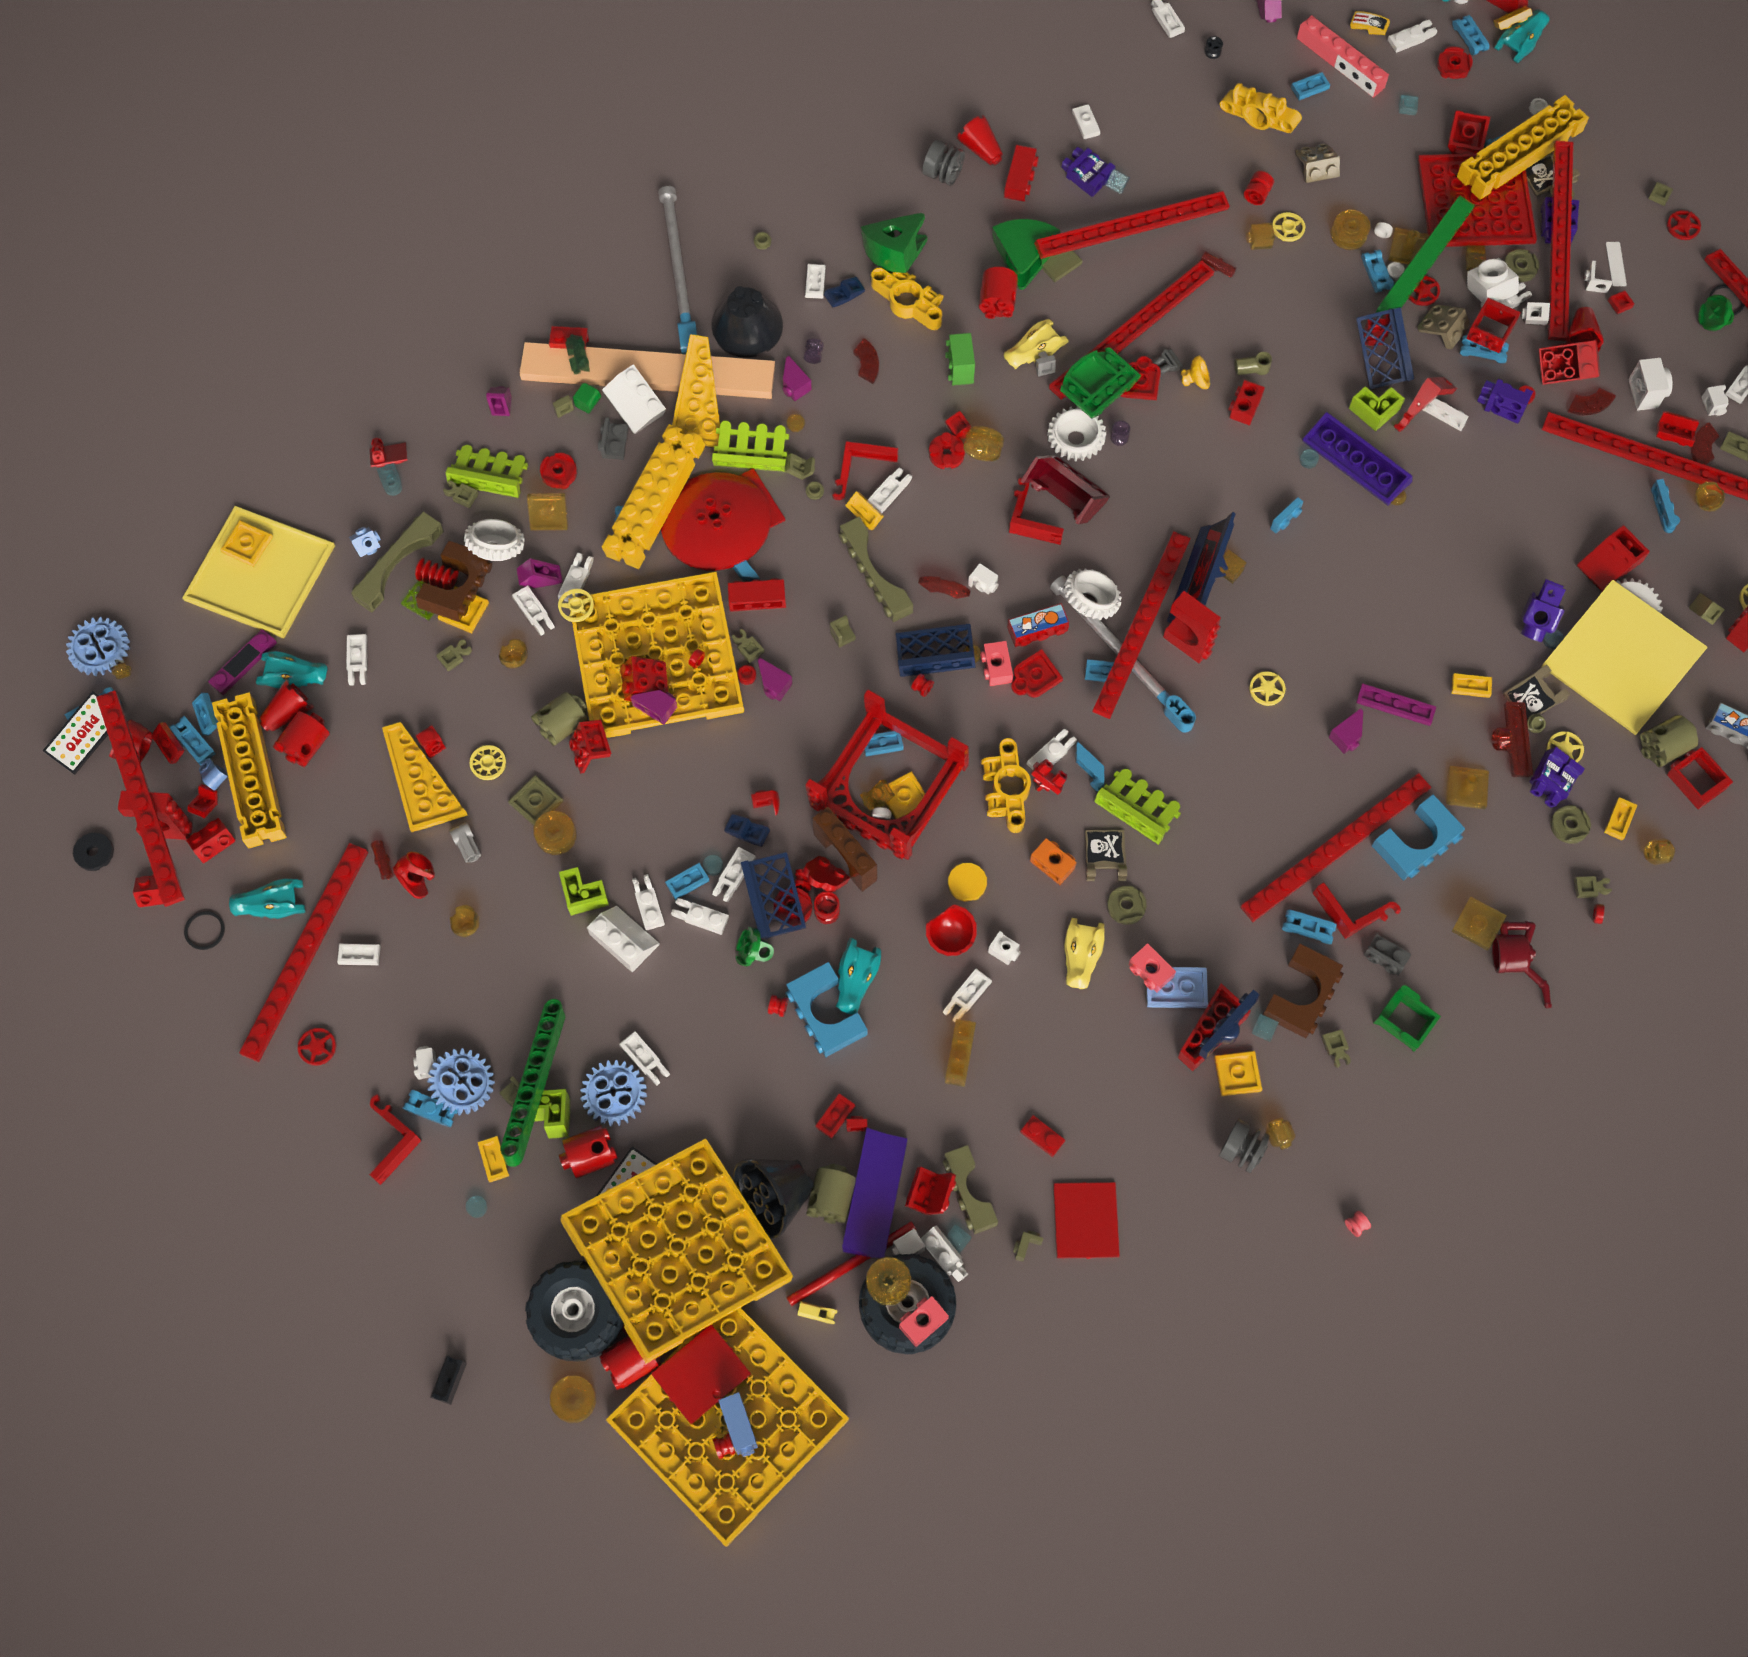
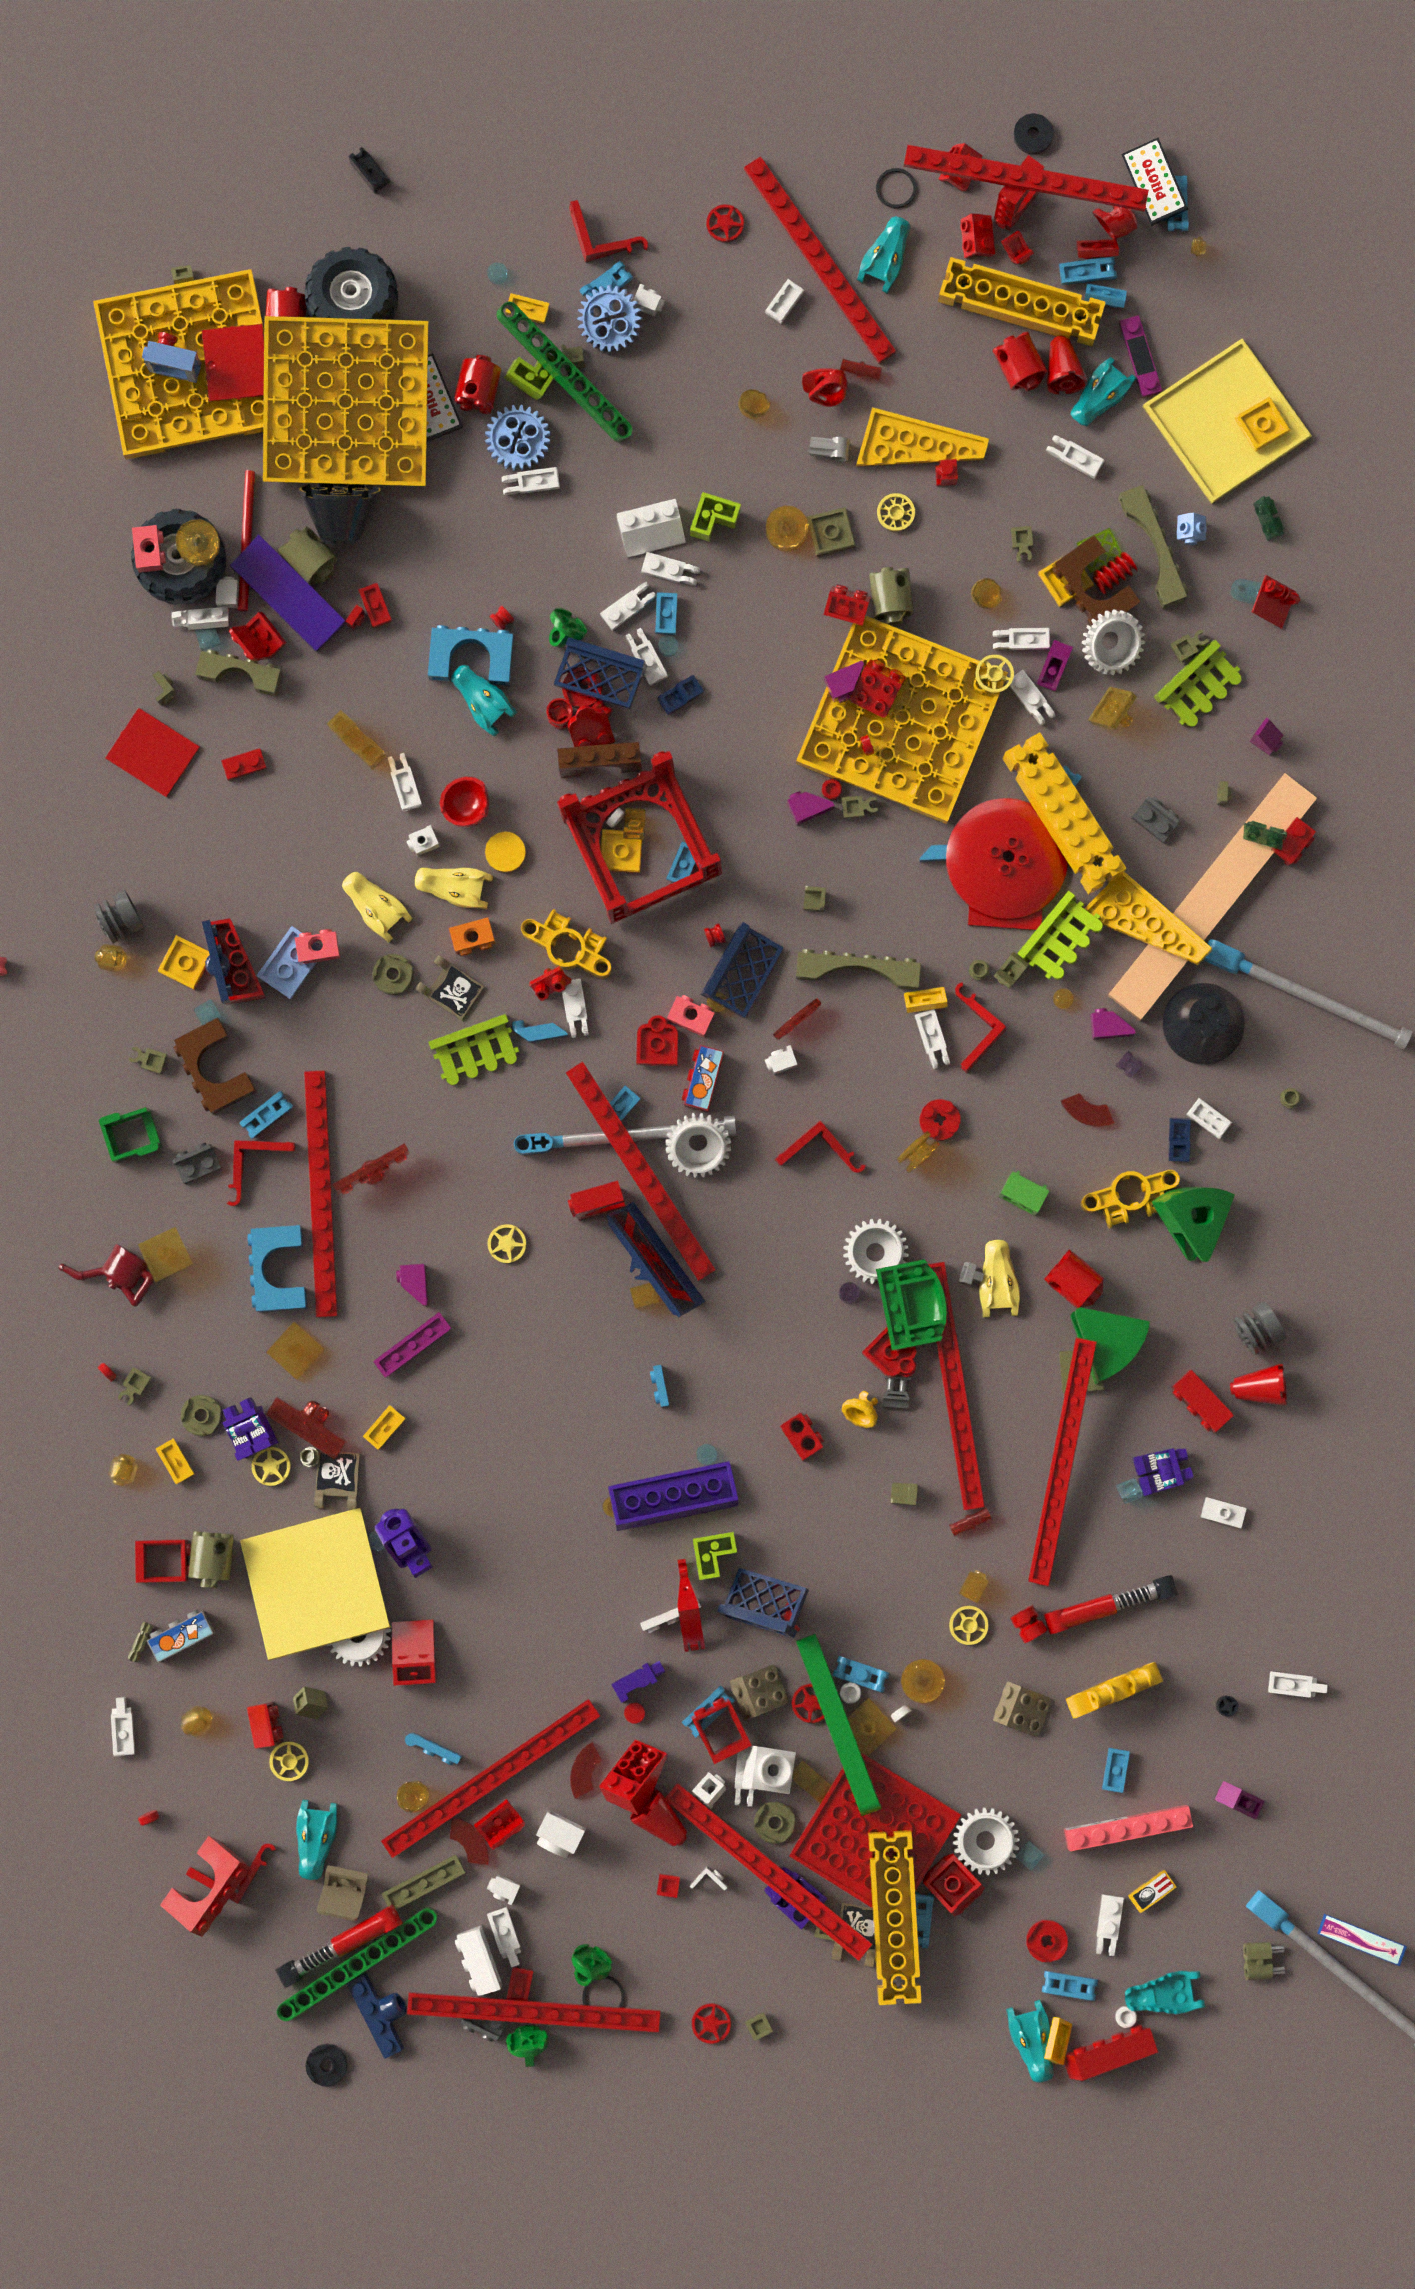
camera: 125 degrees right, 15 degrees up
light blue gear [66,617,130,676] -> none
medium blue piece [199,758,228,790] -> none
red plate [540,453,577,489] -> none
clear yellow wheel [550,1376,596,1423] -> none
green piece [573,383,601,414] -> none
white slope [602,364,666,435] -> none
red brick [728,578,786,612] -> none
red plate [751,790,780,816] -> none
light yellow bar [798,1301,838,1324] -> none
red plate [945,411,971,439] -> none
dark red windscreen [1021,455,1110,524] -> none
olive piece [1234,352,1272,375] -> none
white tile [1529,98,1548,115] -> none
white sticker [1606,242,1627,286] -> none
none -> olive plate [171,265,194,284]
none -> clear red plate [333,1143,410,1195]
none -> light yellow animal [415,868,493,910]
none -> olive panel [890,1482,918,1505]
none -> white gear [953,1807,1019,1875]
none -> piece [1044,1575,1178,1634]
none -> clear green hinge [1253,496,1285,541]

